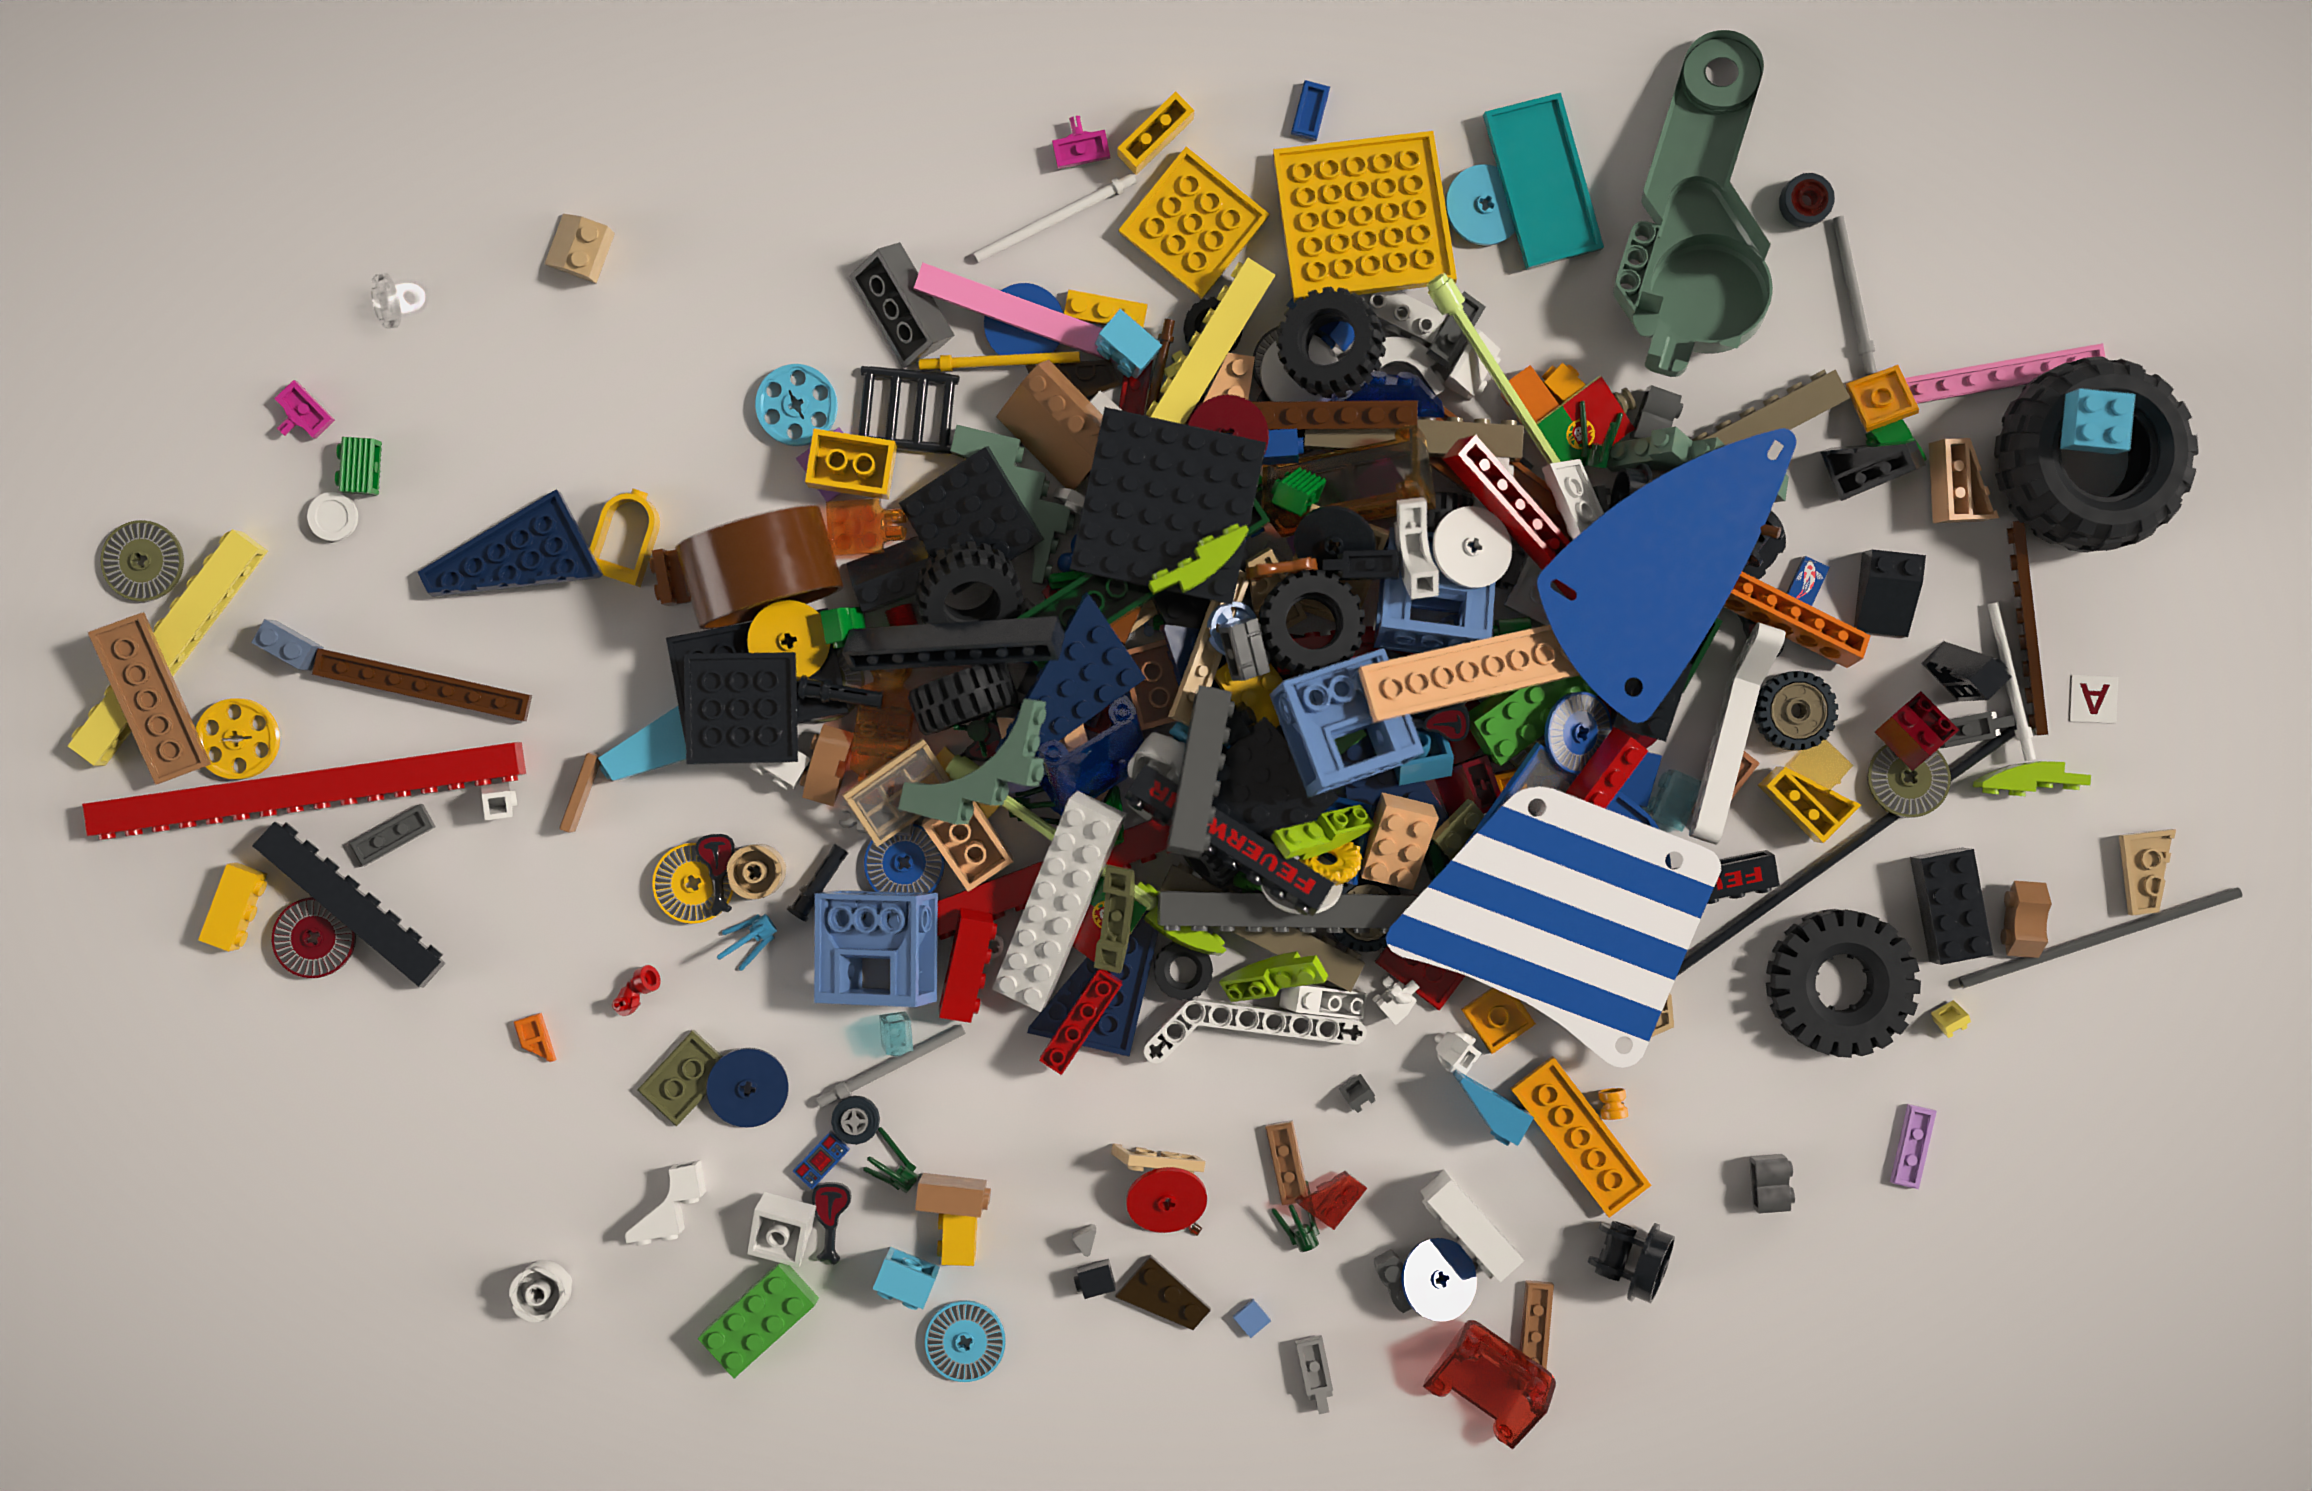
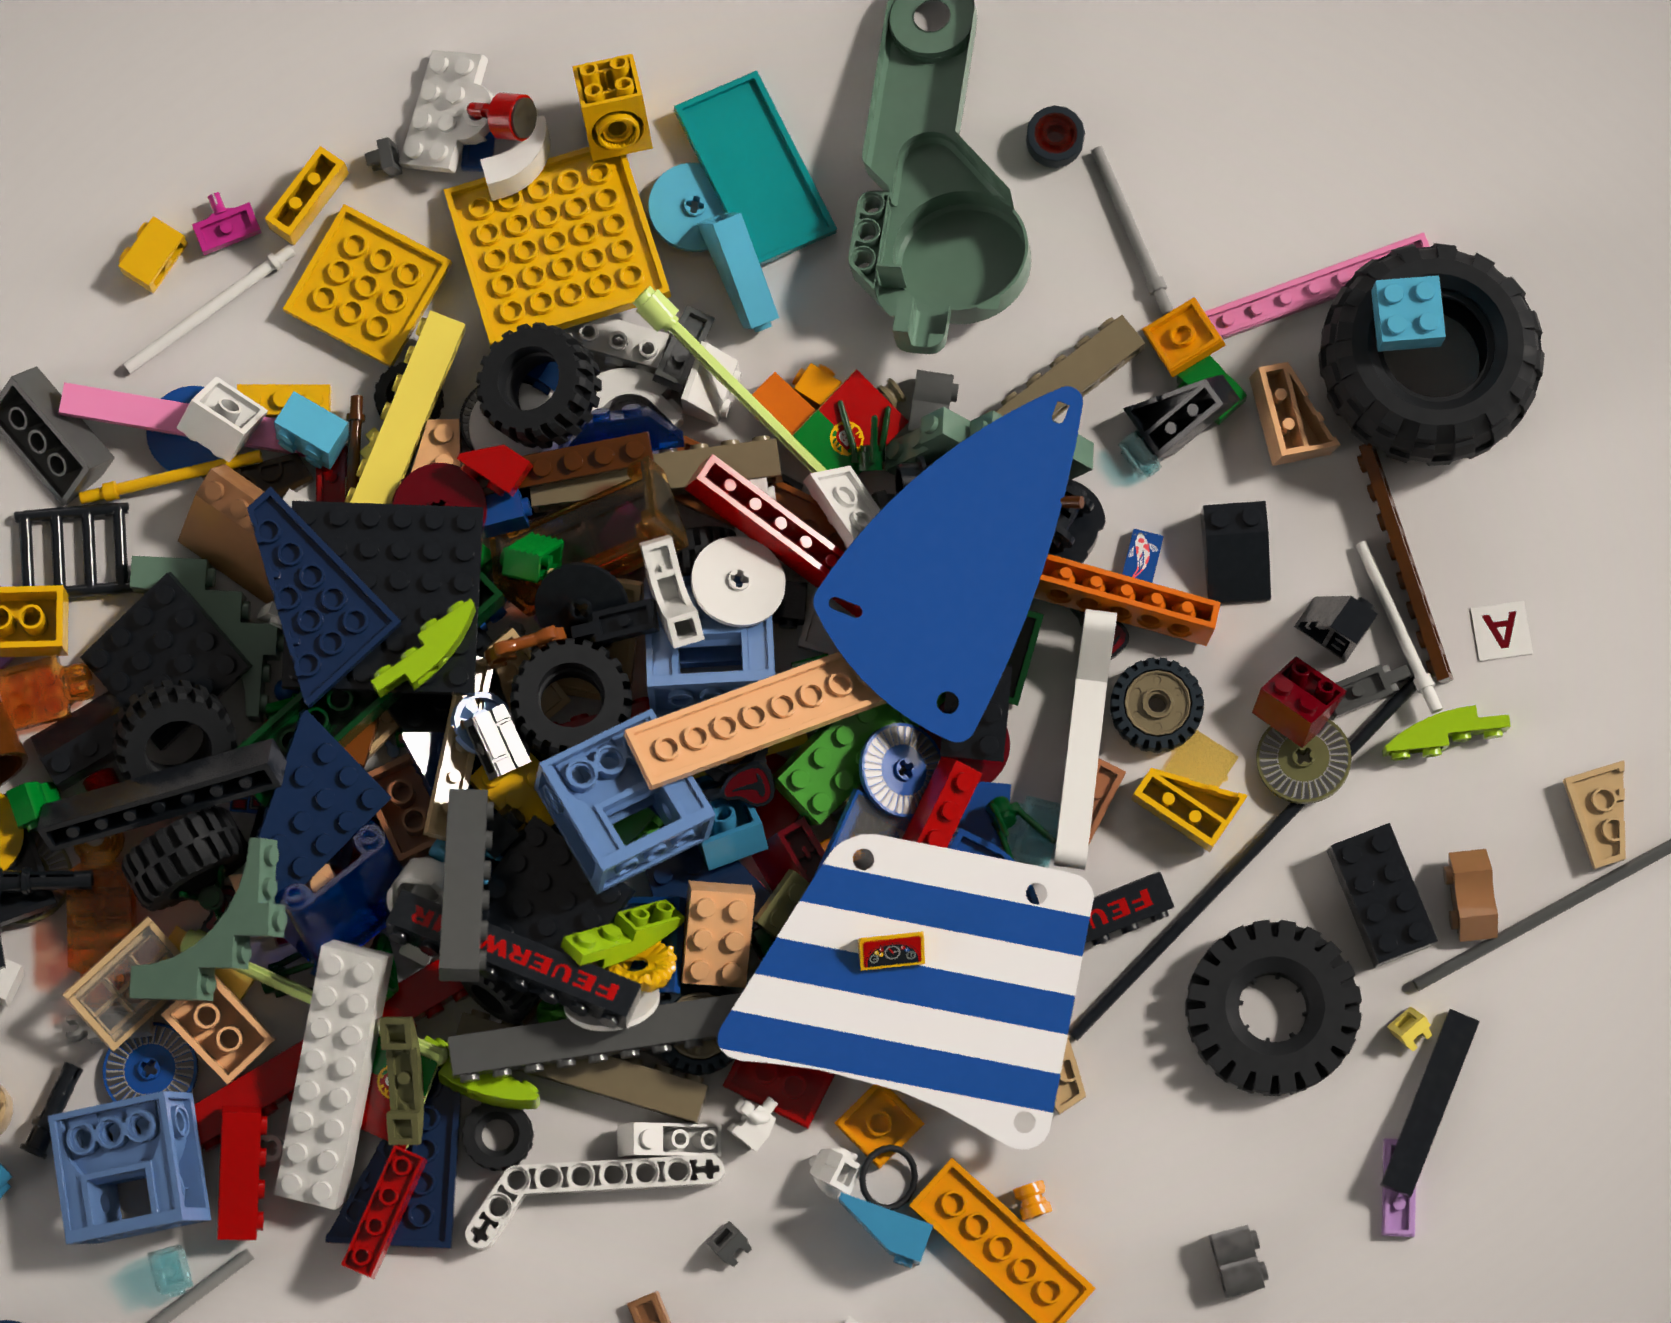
camera: 15 degrees left, 10 degrees down
medium nougat brick [800,724,855,806] -> none
lime slope [1219,951,1328,1002] -> none
none -> yellow brick [118,216,188,294]
none -> white slope [177,376,269,462]
none -> dark blue wing [247,486,402,708]
none -> dark grey tile [364,137,403,177]
none -> white plate [399,50,537,173]
none -> red slope [457,444,533,497]
none -> white arch [480,93,551,201]
none -> yellow brick [572,53,653,161]
none -> medium azure slope [697,212,779,332]
none -> slope [857,932,925,971]
none -> black piece [859,1145,918,1210]
none -> dark green plant [986,796,1056,858]
none -> clear light blue brick [1118,430,1163,478]
none -> black tile [1380,1009,1480,1198]

